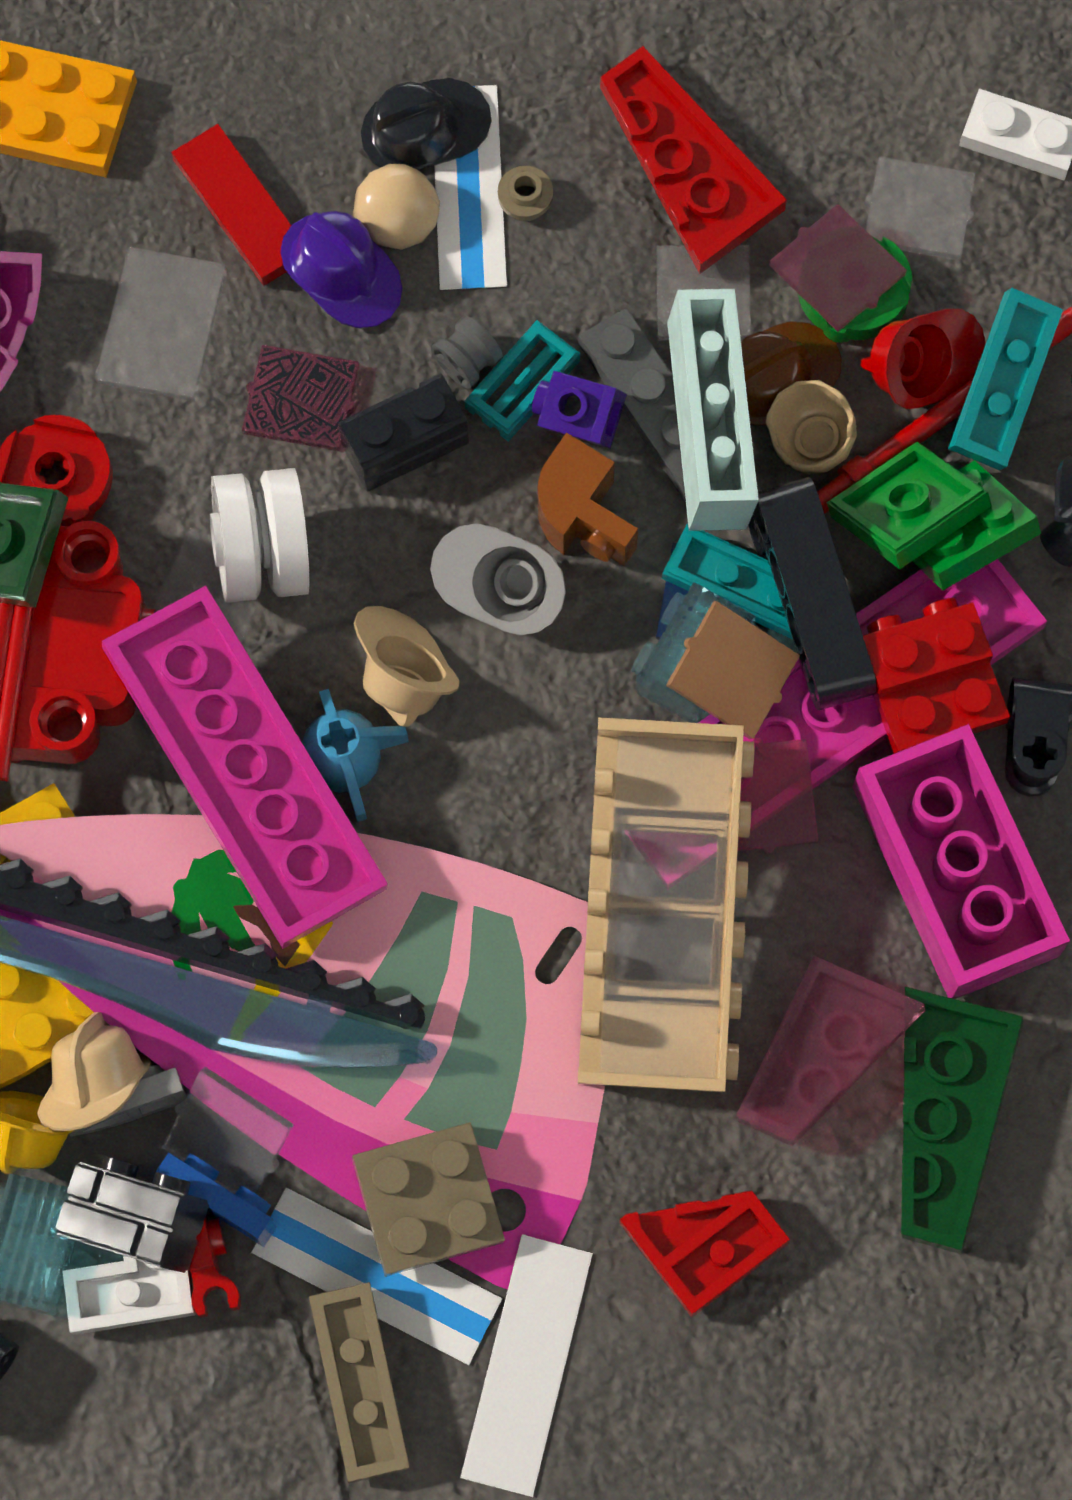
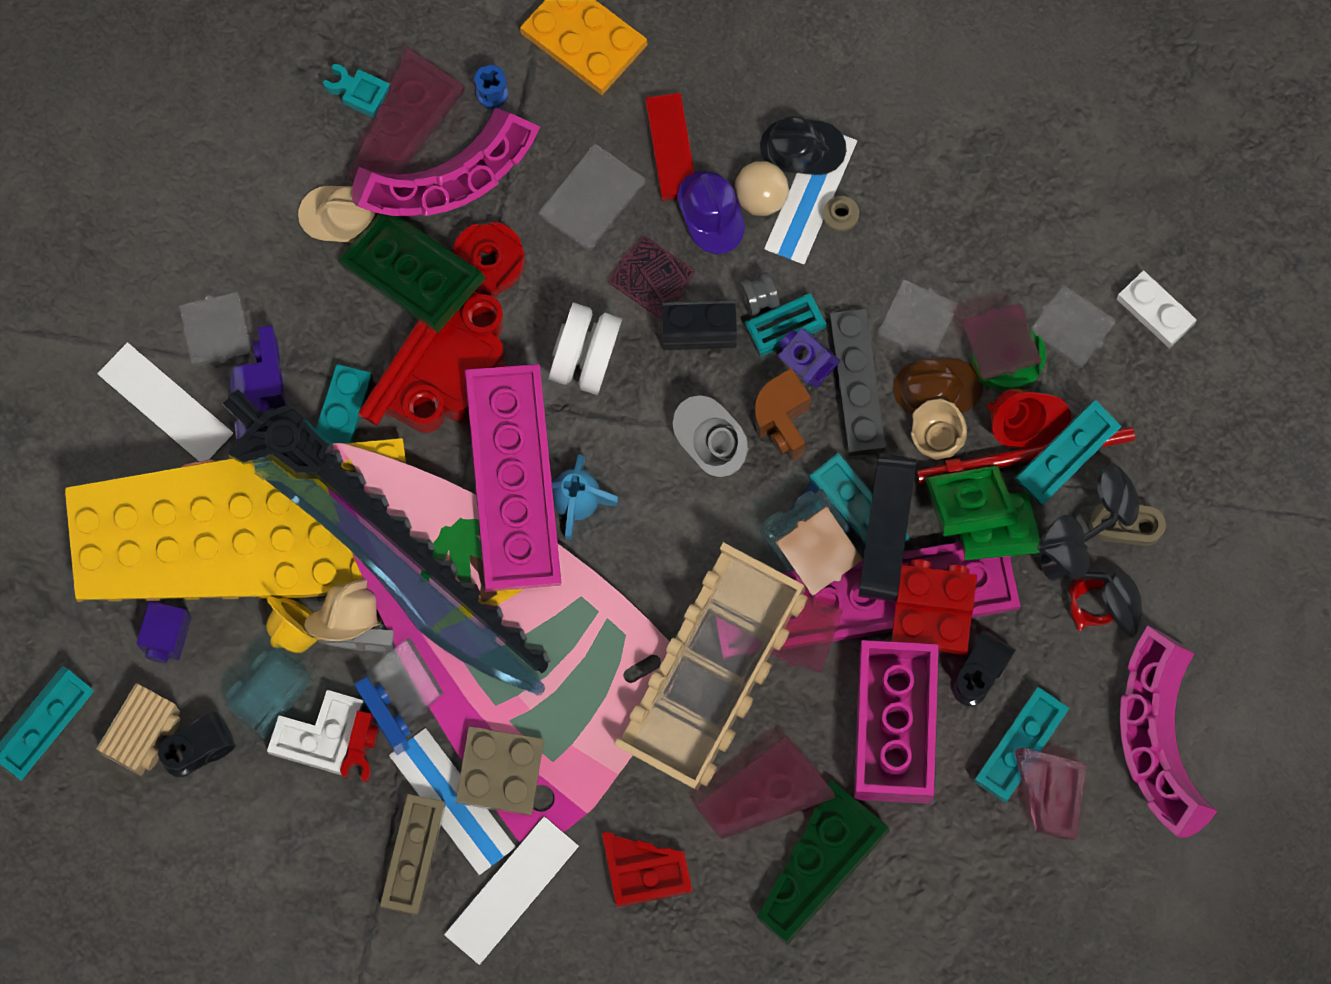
camera: 25 degrees right, 0 degrees up
brick [55,1156,209,1273] -> none
tan piece [354,606,460,727] -> none
red wing [600,46,787,274] -> none
light aqua brick [667,289,759,531] -> none

